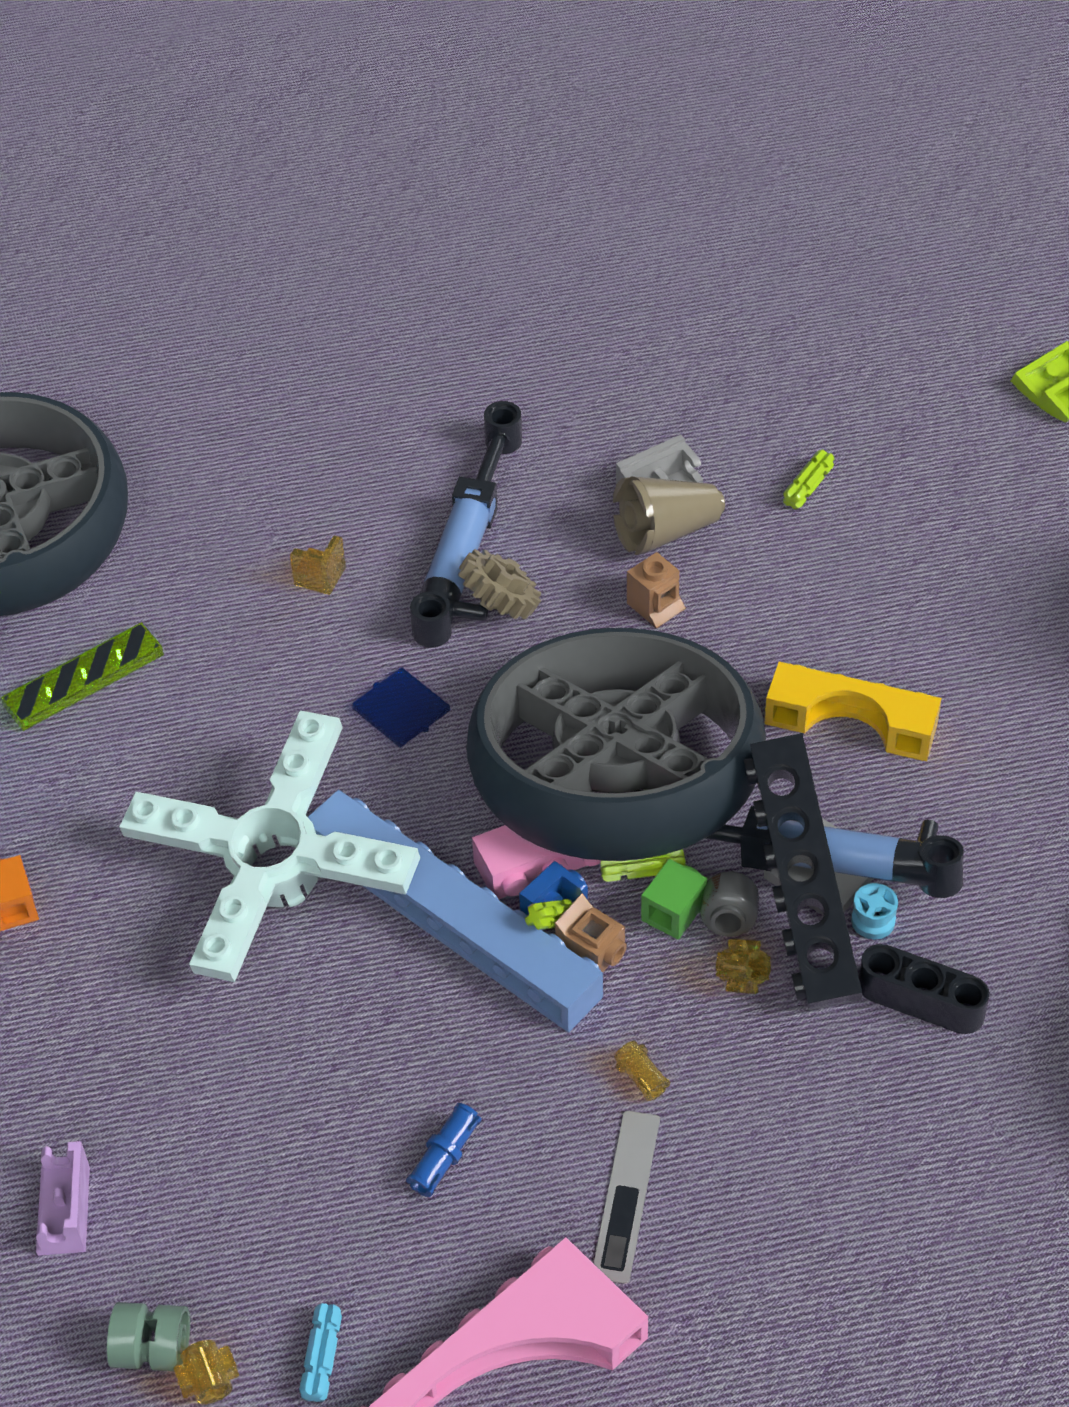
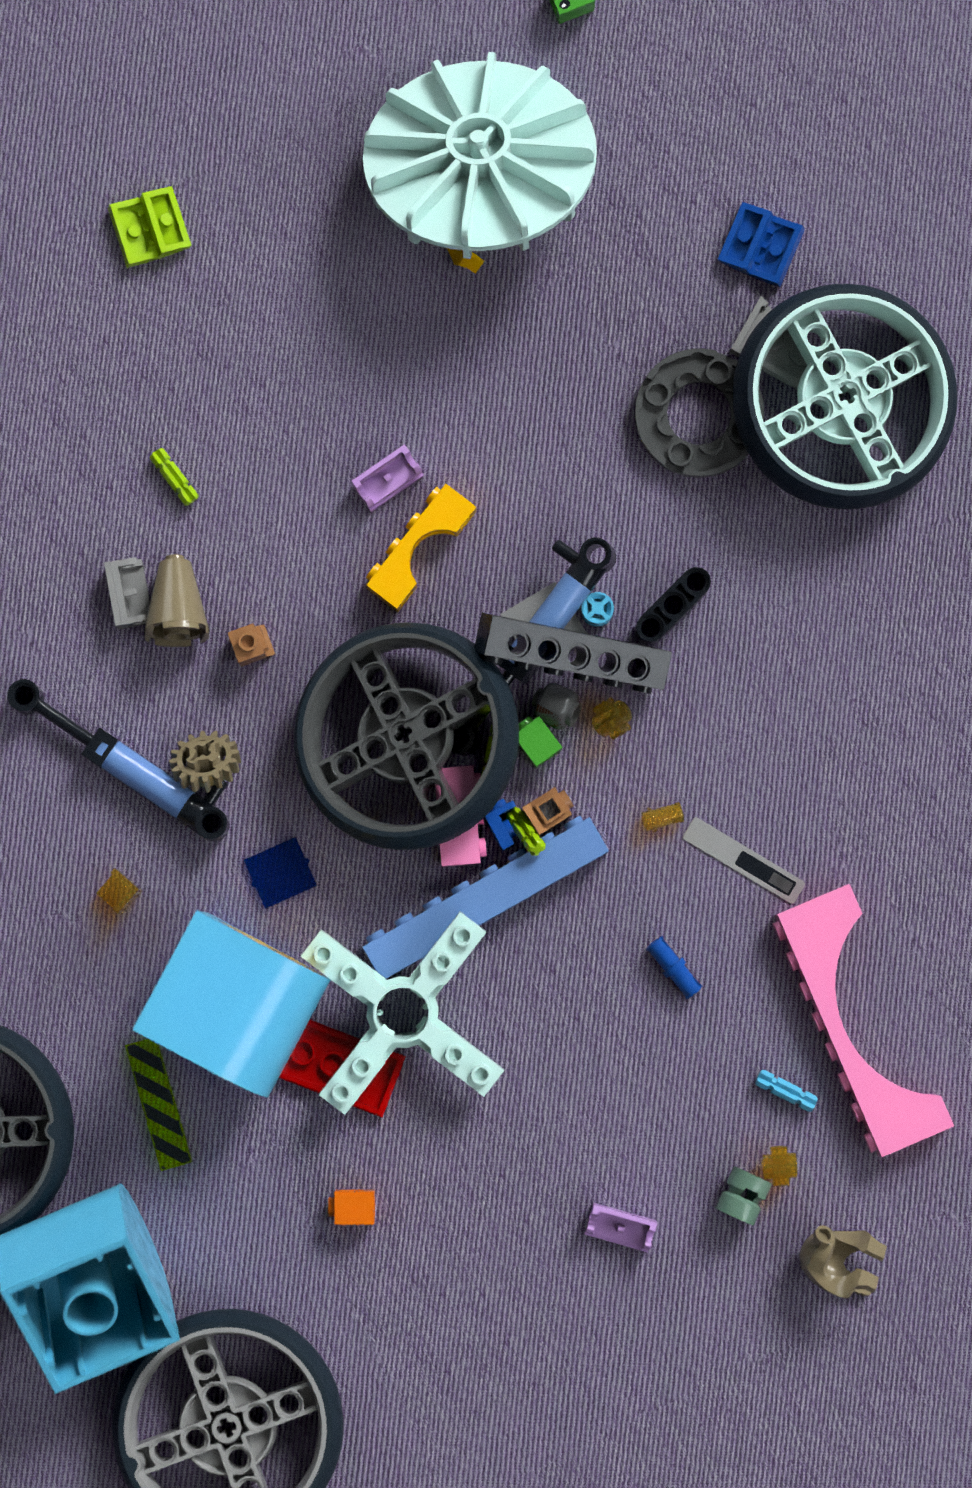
camera: 70 degrees left, 35 degrees up
none -> medium azure brick [132,910,331,1098]
none -> red tile [279,1020,406,1118]
none -> lavender hinge [352,444,424,512]

